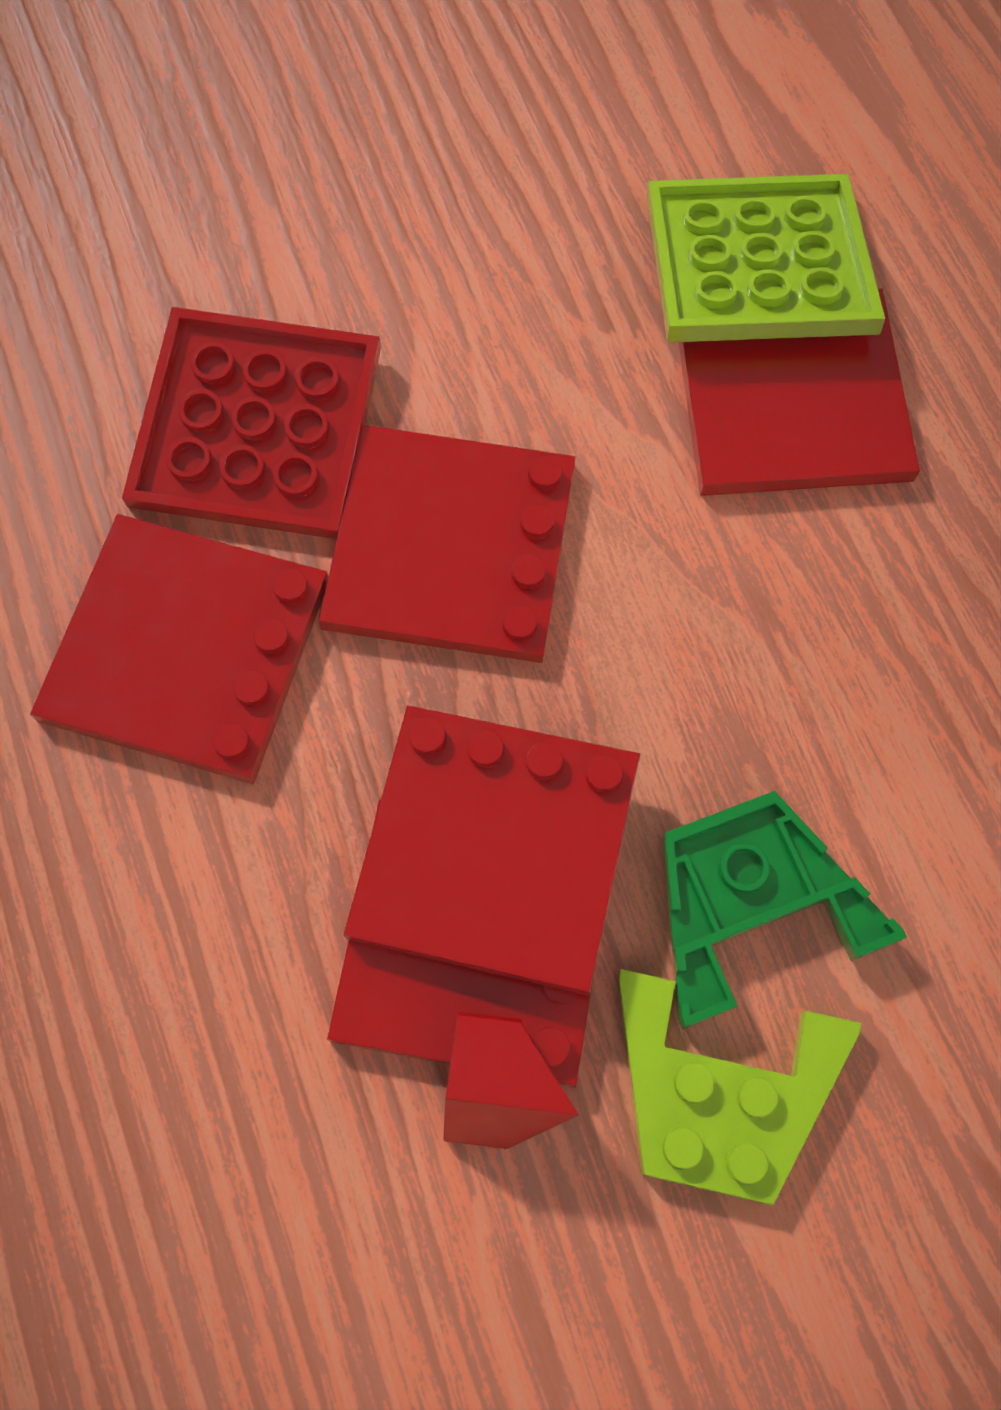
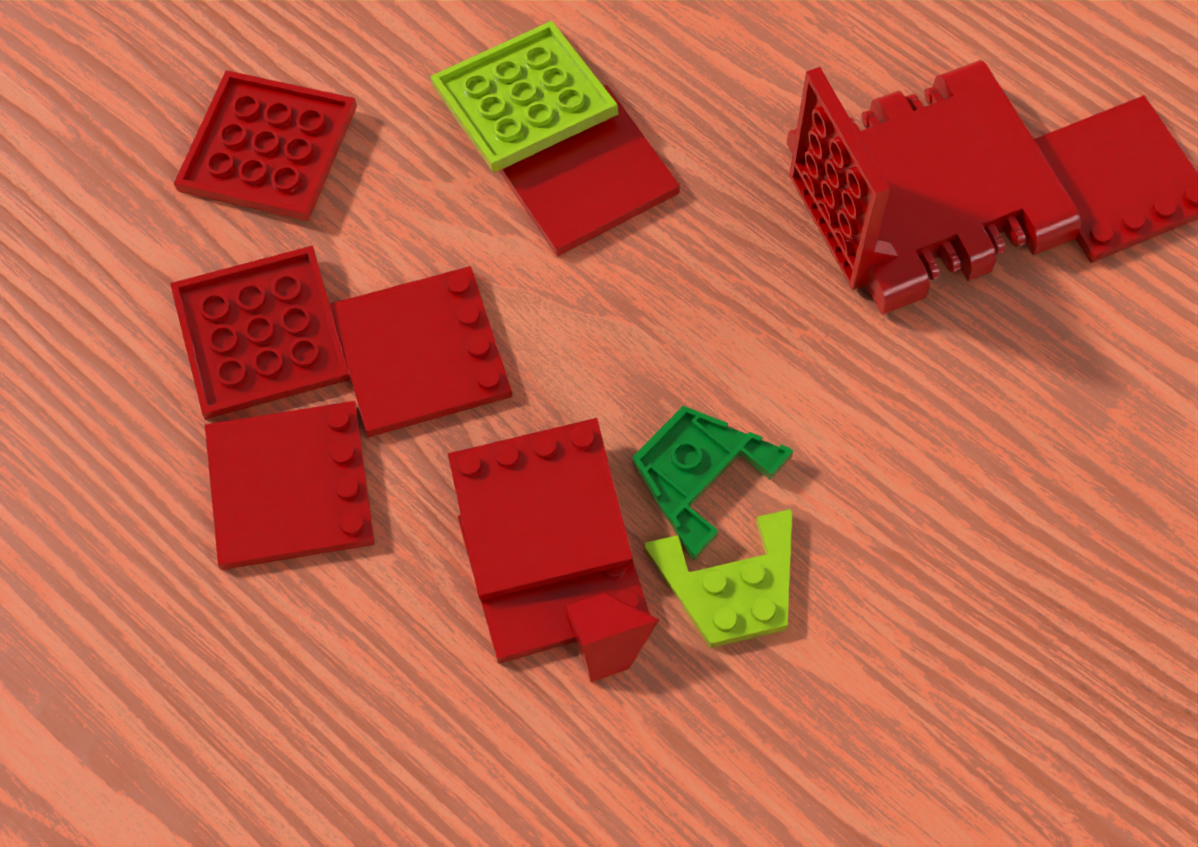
camera: 25 degrees left, 5 degrees down
none -> red plate [173,70,357,221]

